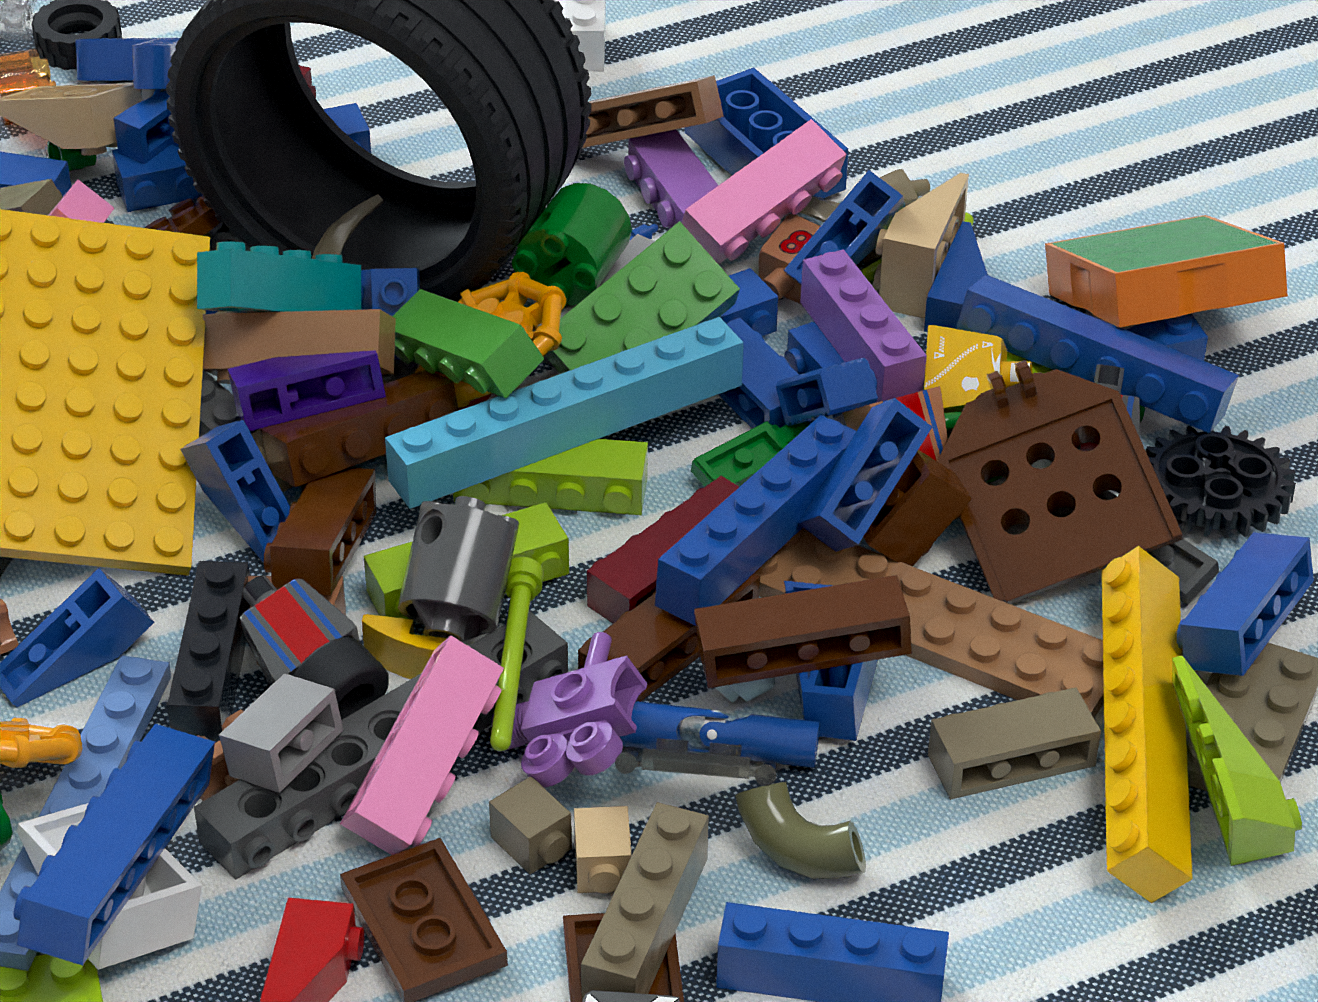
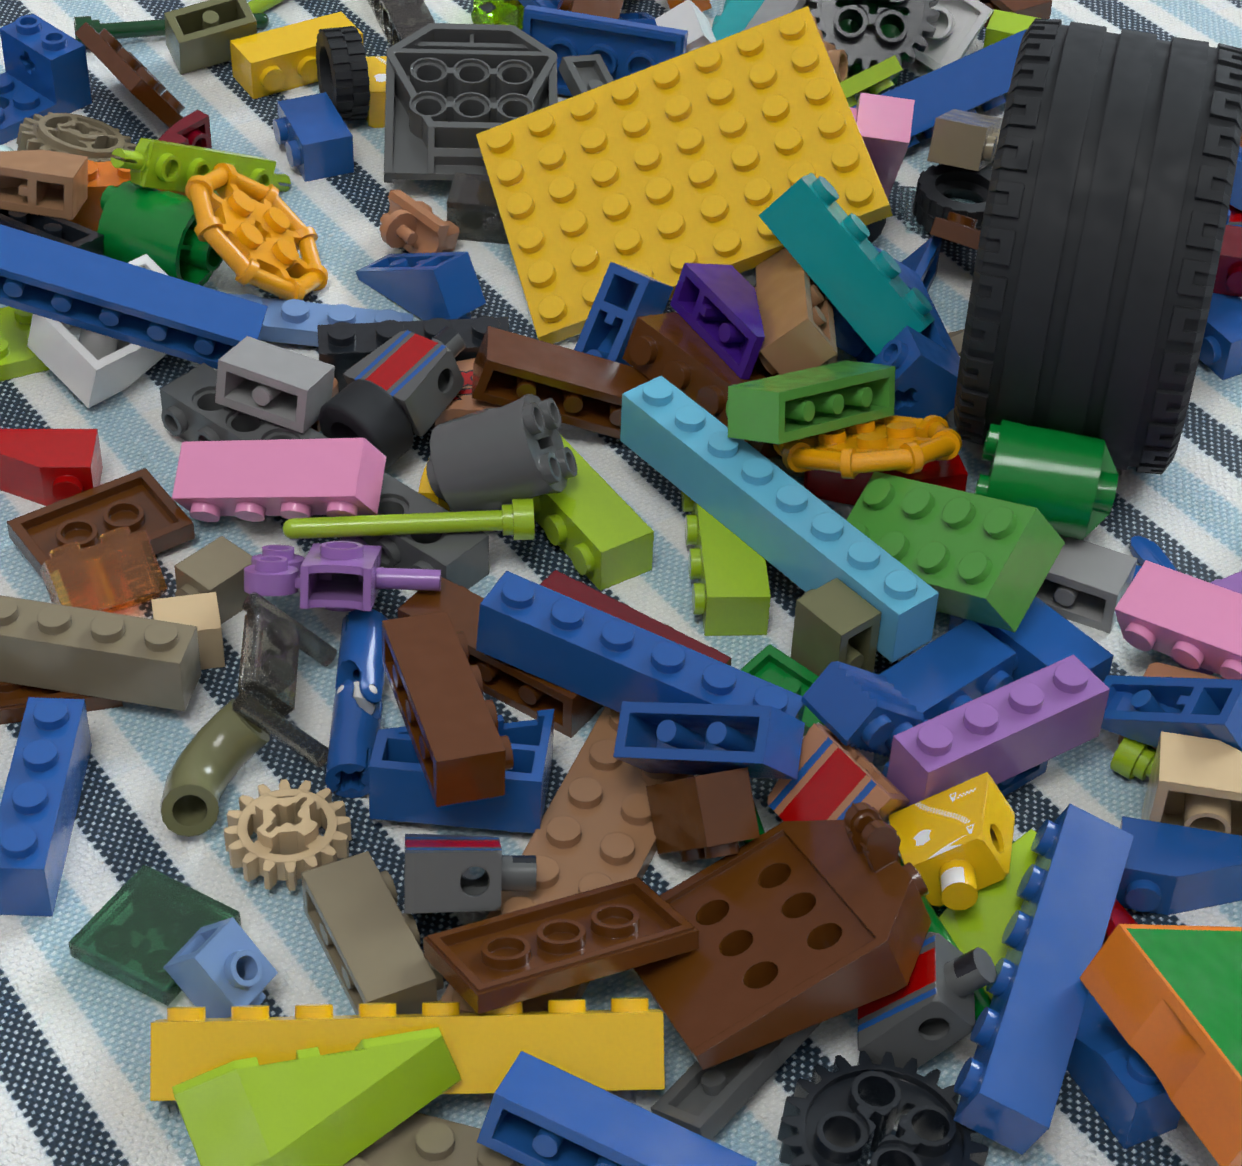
camera: 80 degrees right, 0 degrees up
none -> clear orange brick [40,526,168,613]
none -> clear green tile [69,865,241,1006]
none -> medium blue brick [163,917,278,1018]
none -> tan gear [224,779,352,891]
none -> dark grey torso [404,834,537,914]
none -> reddish brown tile [423,877,699,1014]
none -> olive brick [790,578,882,676]

